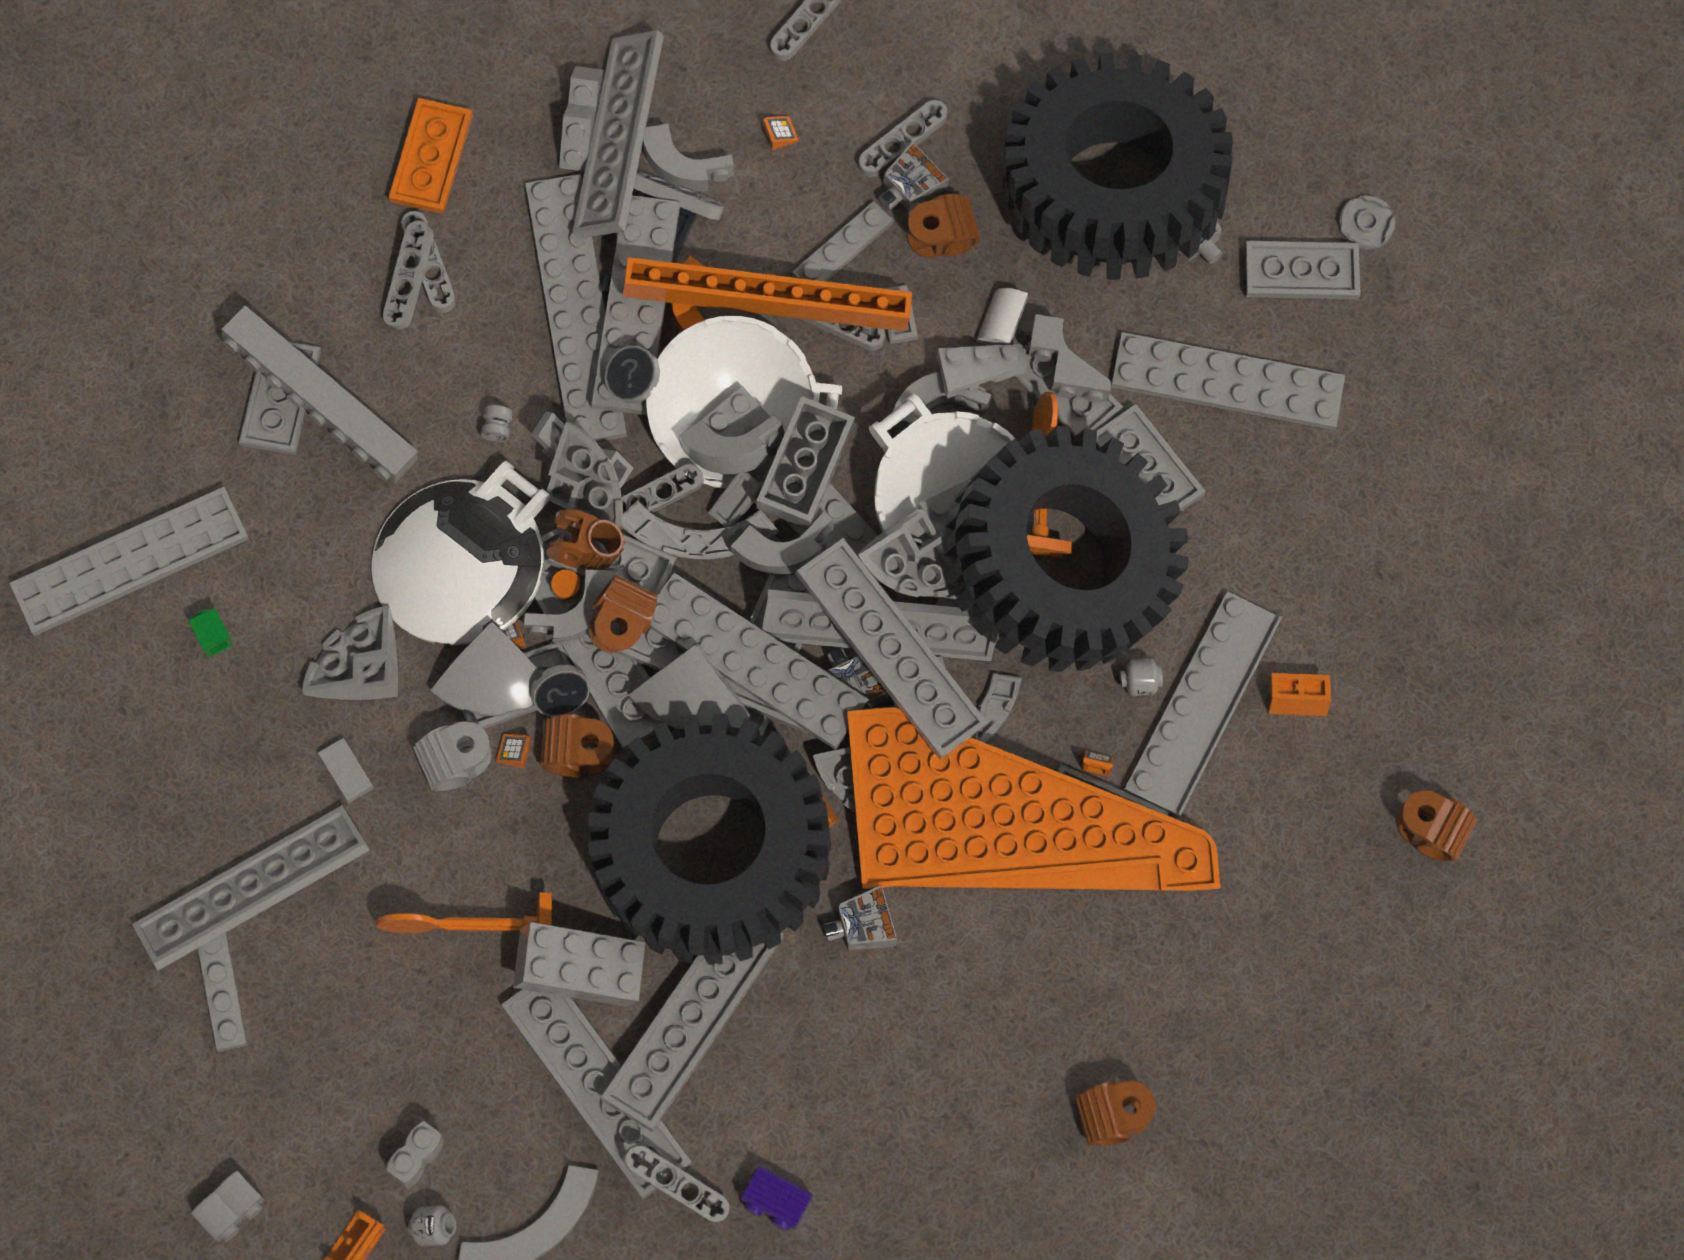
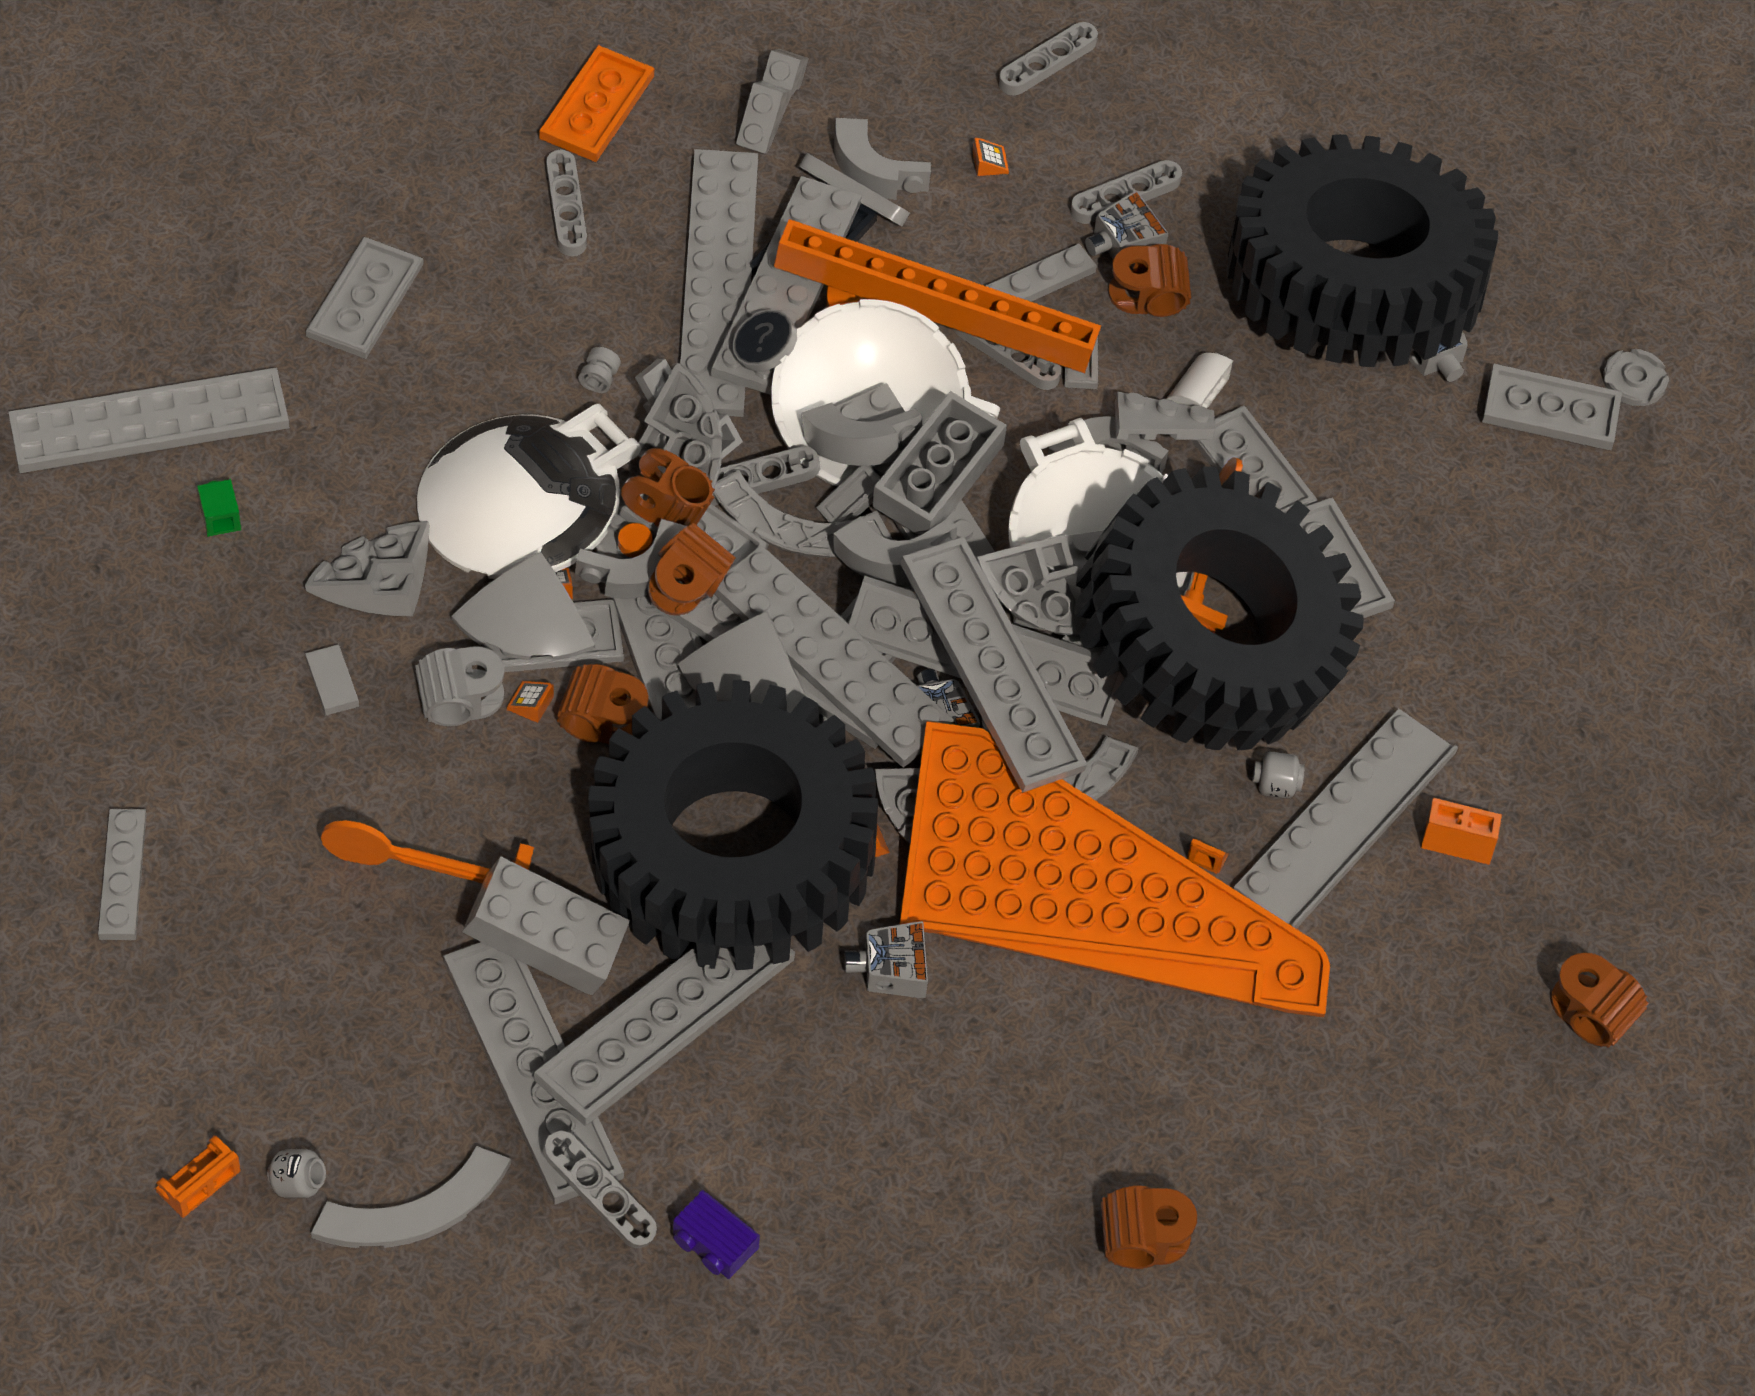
camera: 10 degrees right, 15 degrees down
light grey plate [132,805,370,970] -> none
light grey brick [191,1171,264,1243] -> none
light grey brick [222,306,418,485] -> none
light grey beam [383,221,434,330] -> none
light grey brick [387,1121,444,1189] -> none
black tile [530,665,590,717] -> none
light grey plate [572,30,664,238] -> none
light grey arch [1029,314,1111,403] -> none
light grey plate [1111,332,1345,430] -> none

